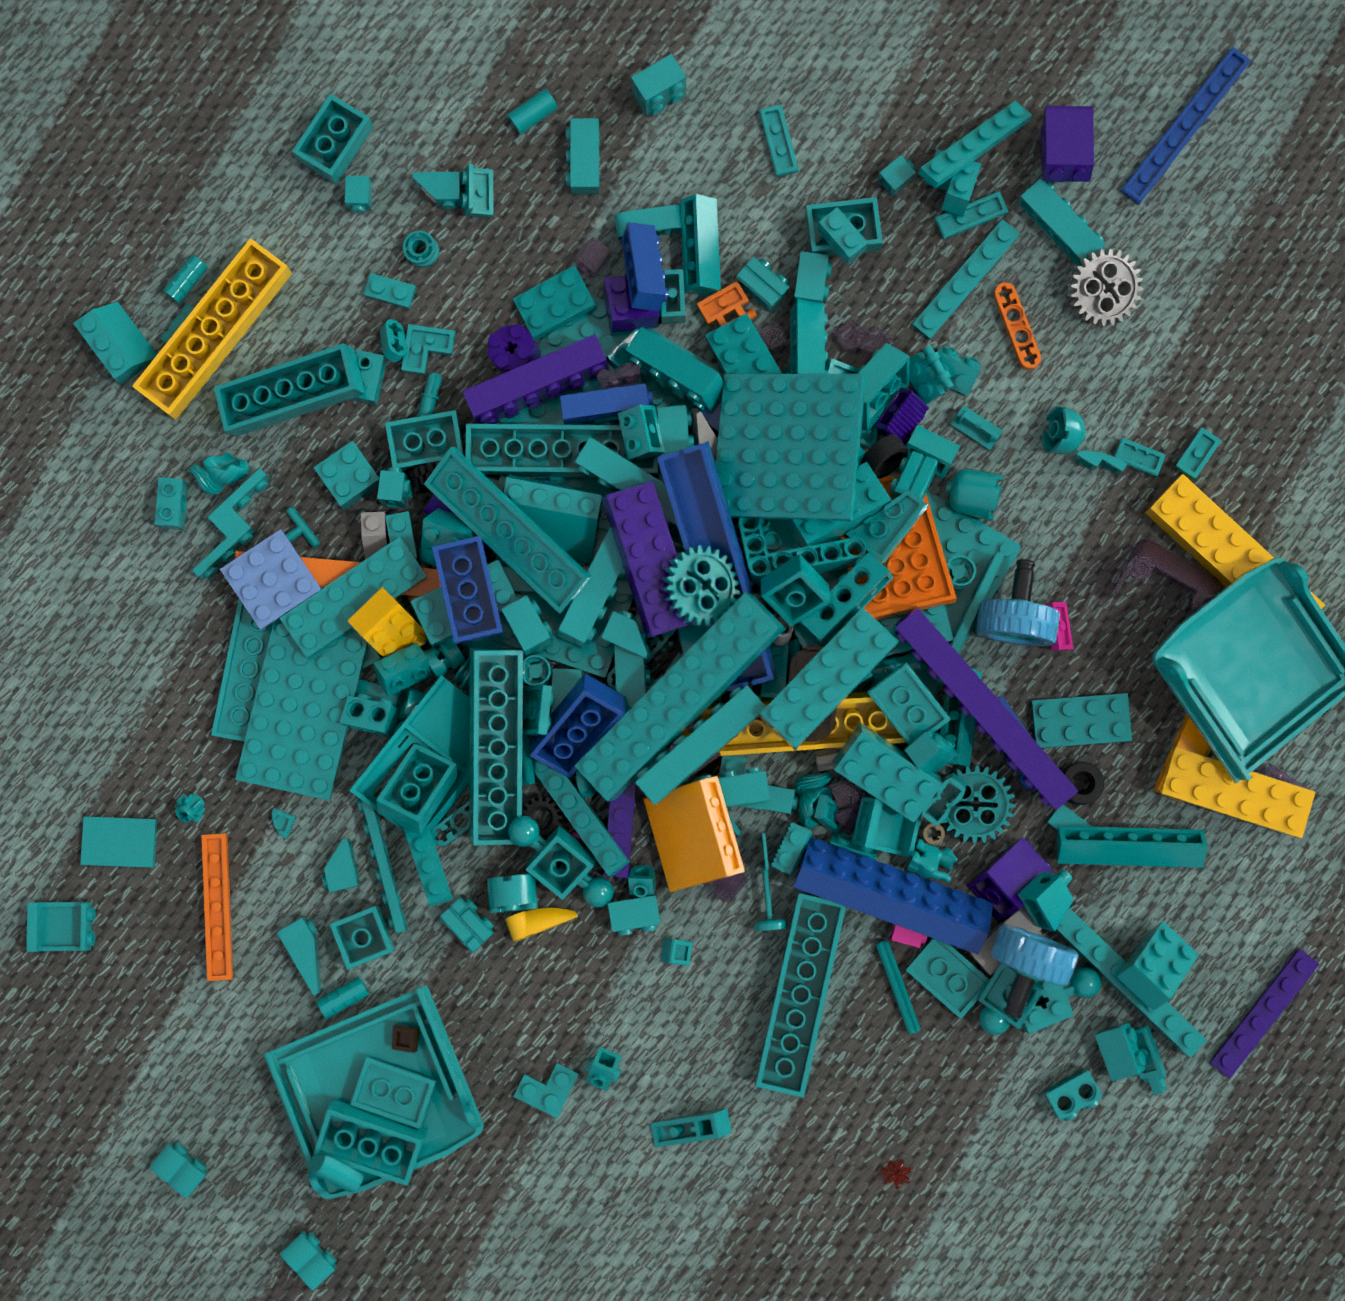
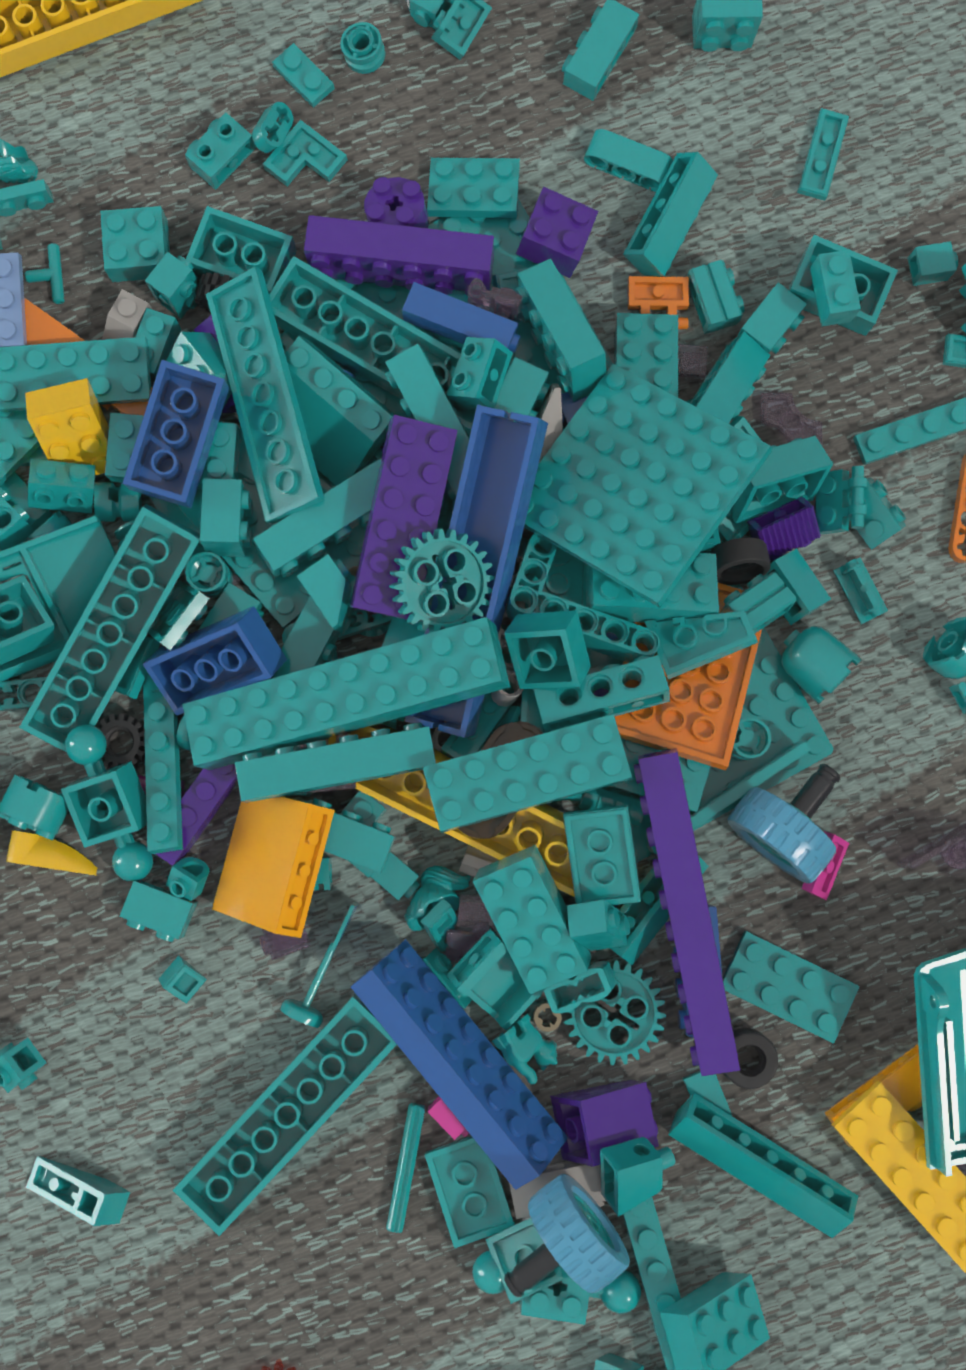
camera: 20 degrees right, 0 degrees up
teal brick [214,343,365,437] -> none
teal axle [417,373,442,417] -> none
clear purple brick [575,237,612,278] -> none
blue brick [621,222,668,311] -> none
teal brick [659,269,686,324] -> none
teal brick [770,823,813,876] -> none

